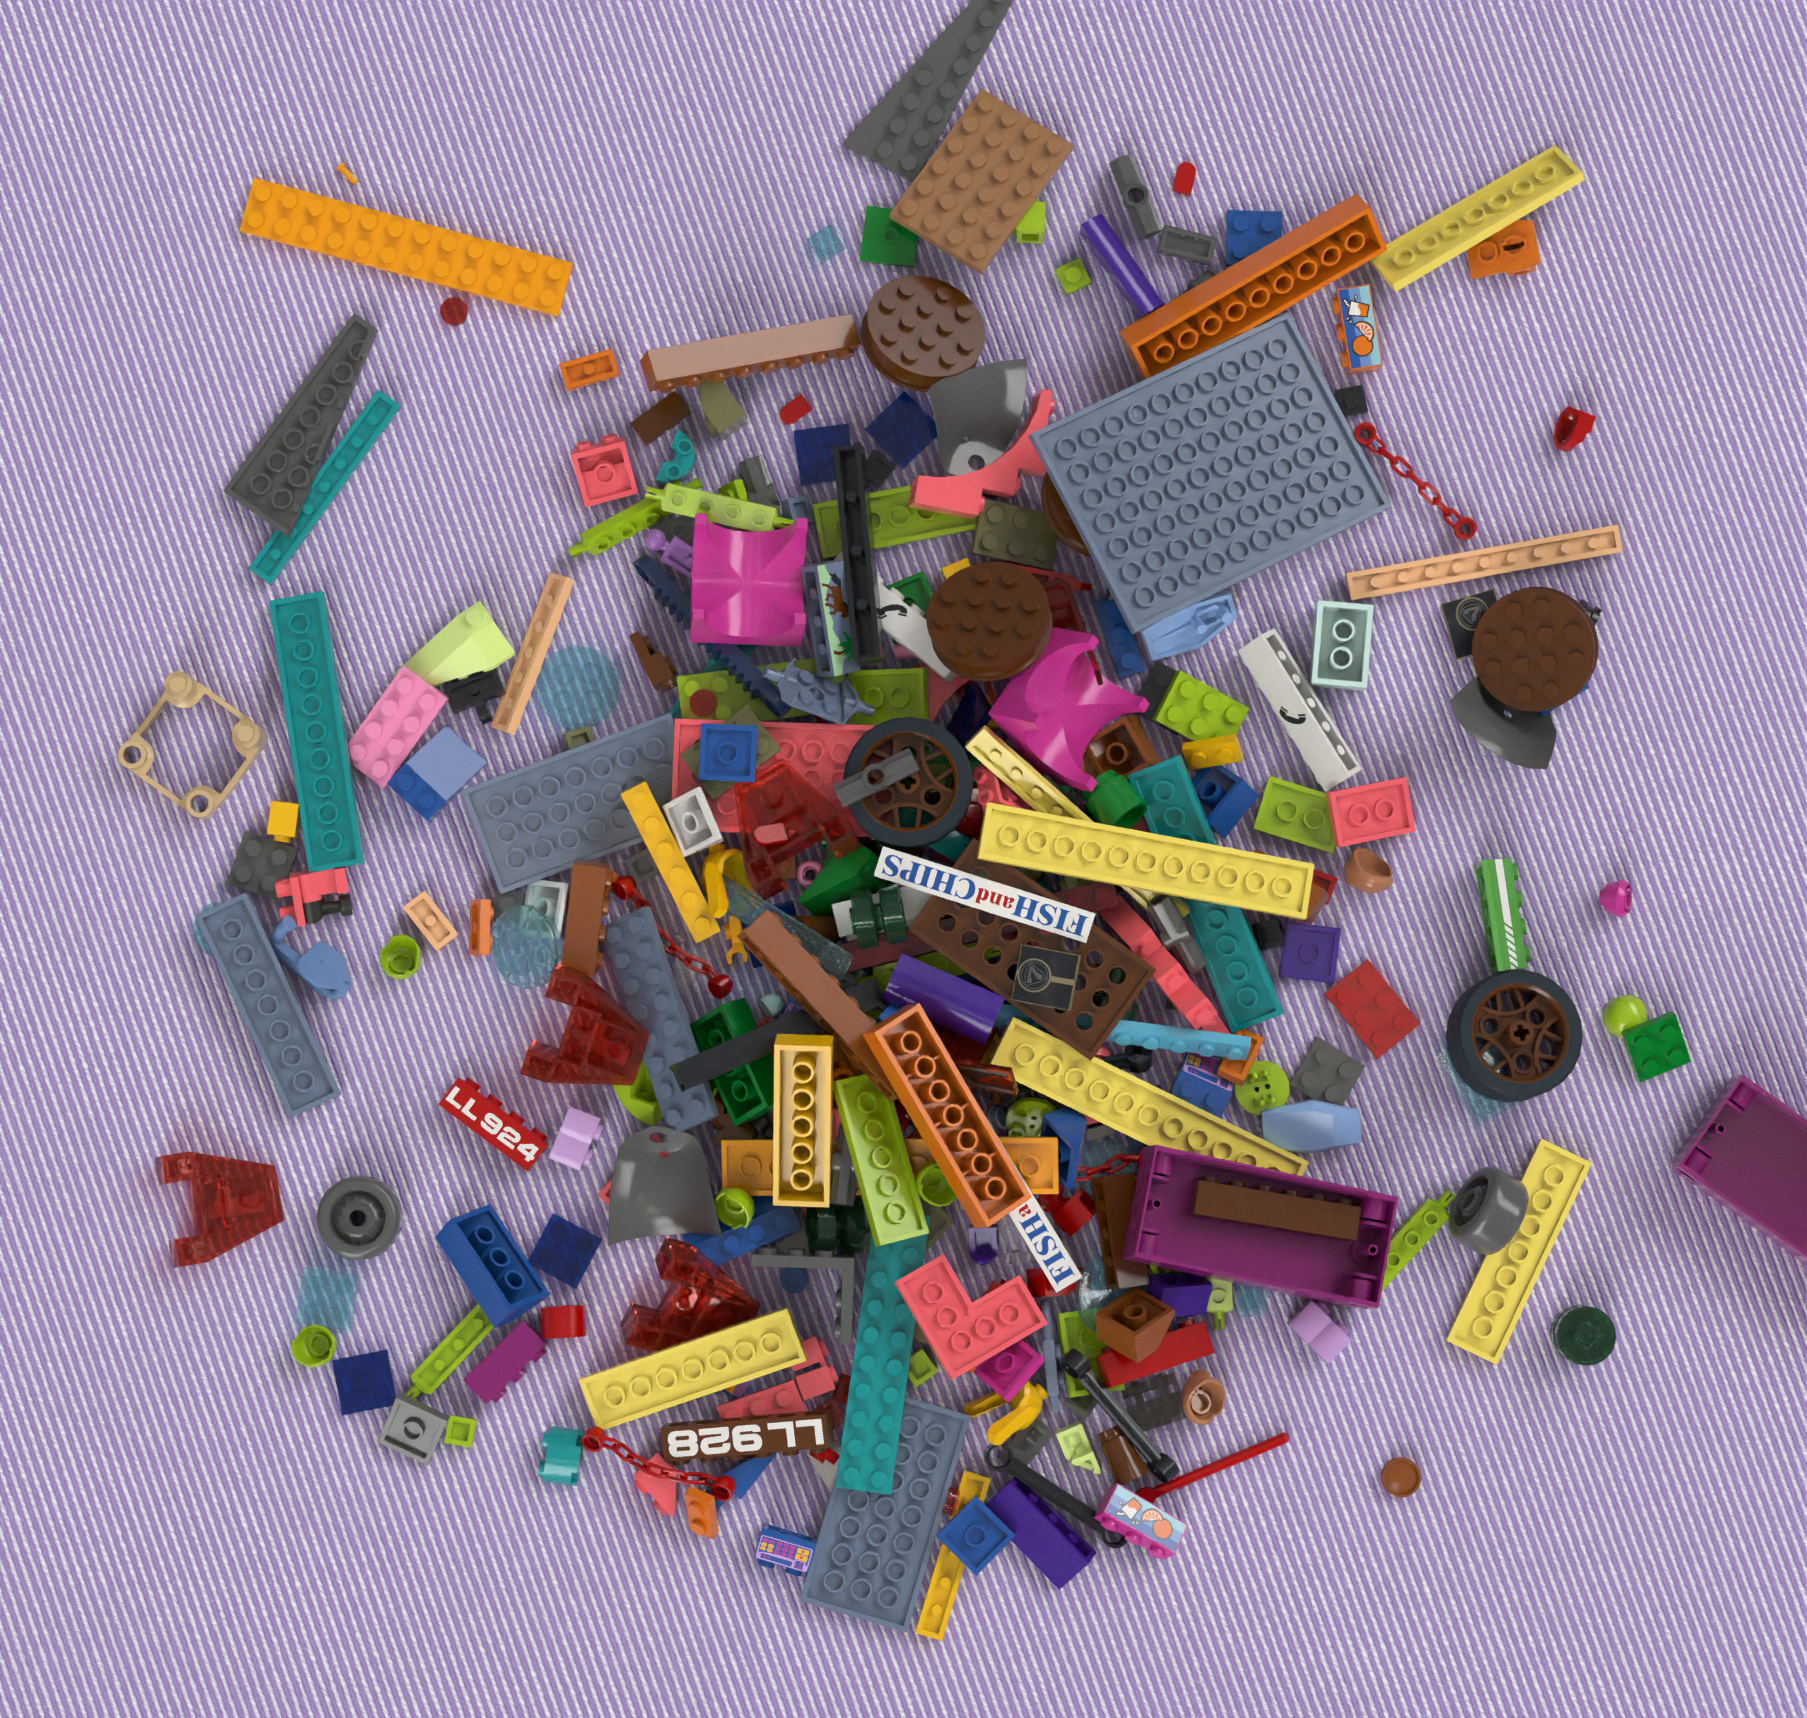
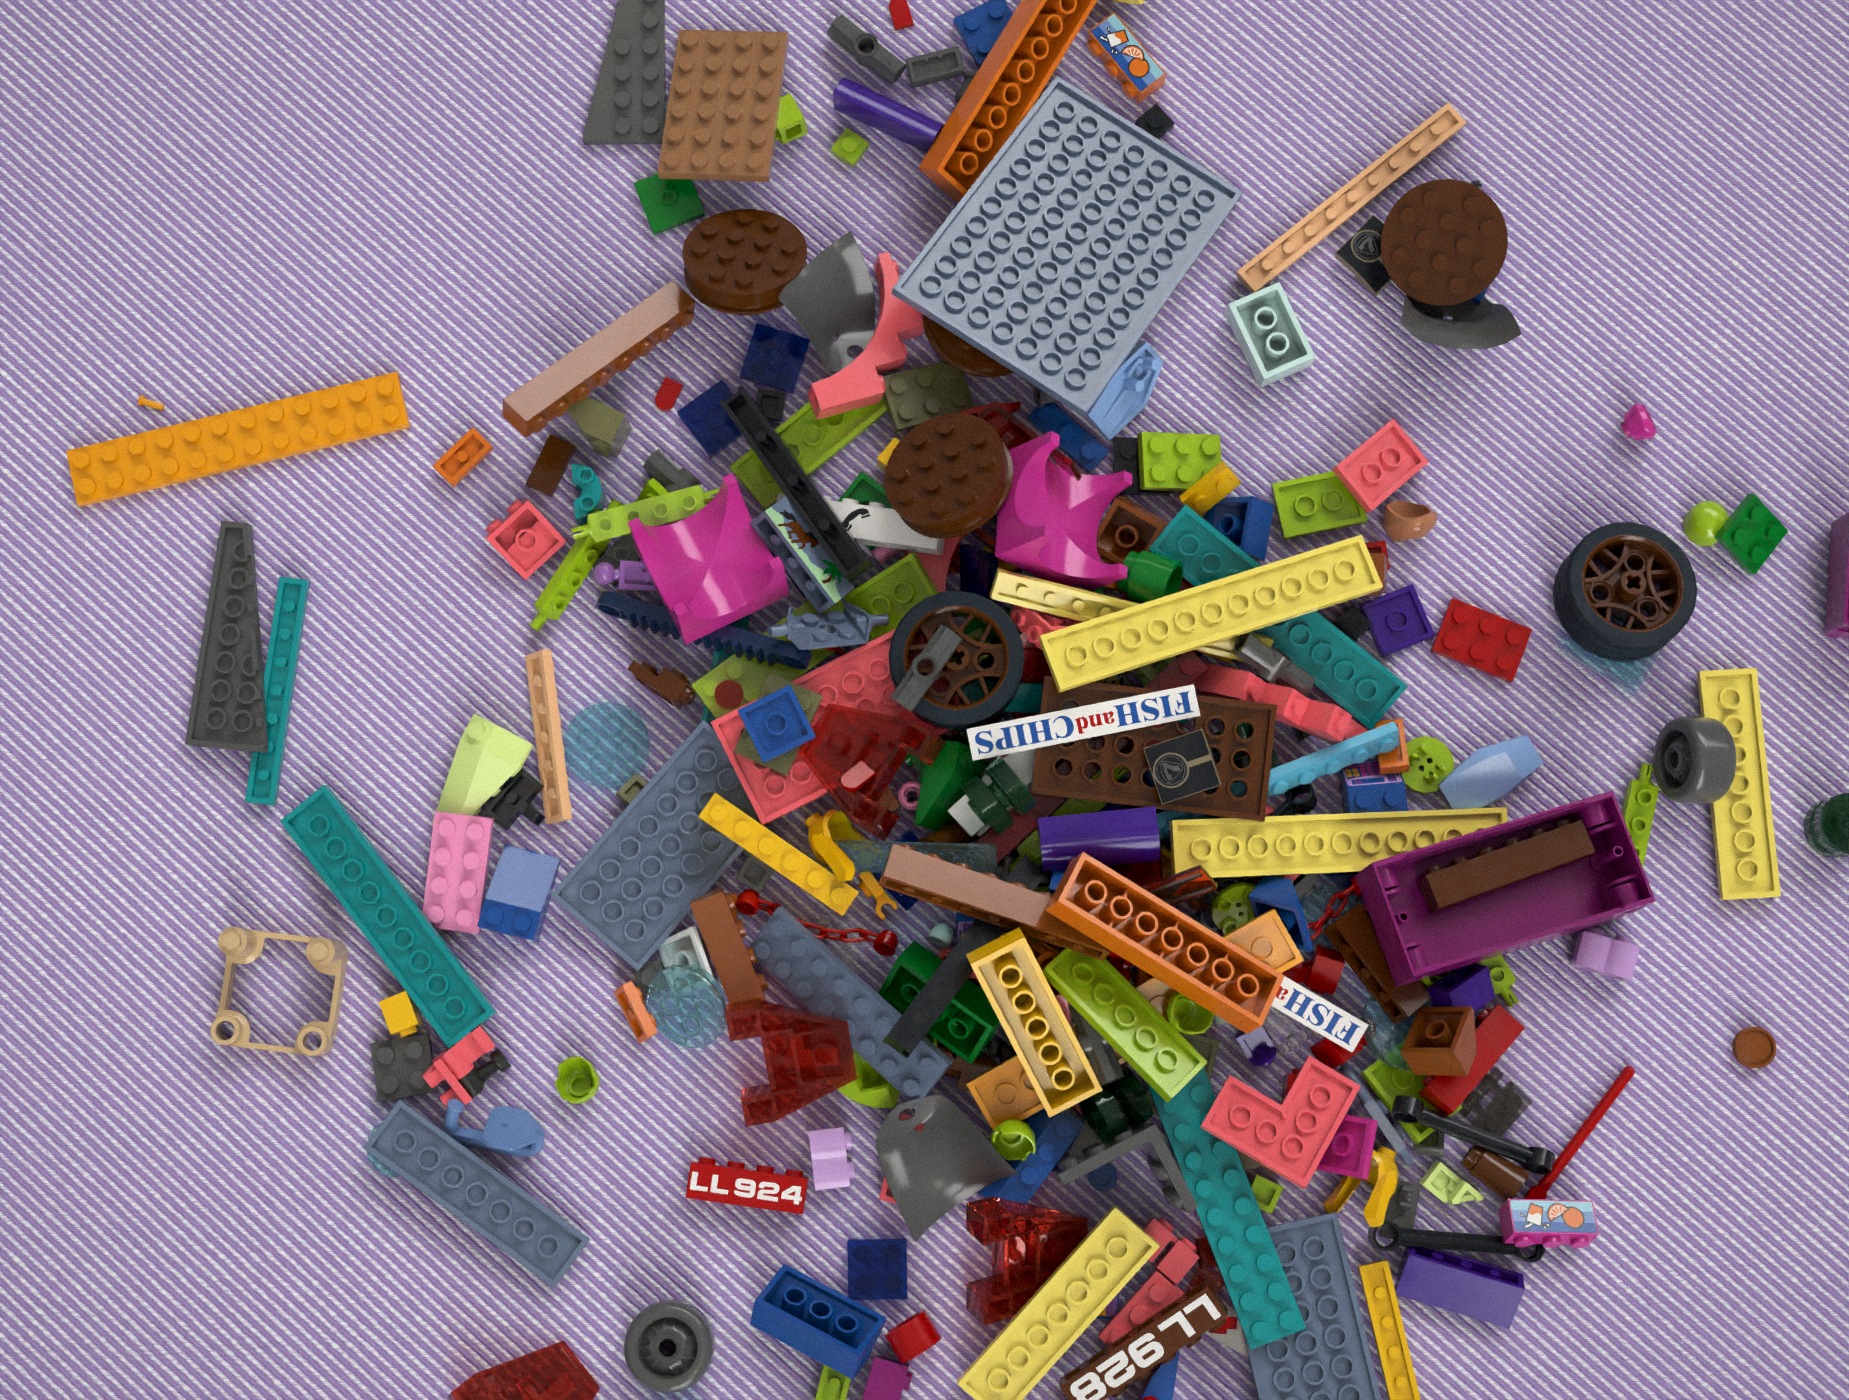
camera: 25 degrees left, 5 degrees down
light nougat plate [403,890,459,952] -> none
clear red tile [440,297,468,326] -> none
white slope [662,787,724,857] -> none
sand blue plate [780,495,815,525] -> none
clear light blue plate [807,224,845,263] -> none
blue plate [936,1495,1016,1576] -> none
clear red tile [942,1486,960,1516] -> none
nougat hair [1181,1369,1226,1425] -> none
clear light blue plate [1234,1287,1267,1318] -> none
white brick [1238,628,1362,792] -> none
dark grey plate [1289,1037,1365,1106] -> none
red piece [1353,422,1477,541] -> none
bright green slope [1475,858,1531,973] -> none
red rock [1553,406,1596,452] -> none

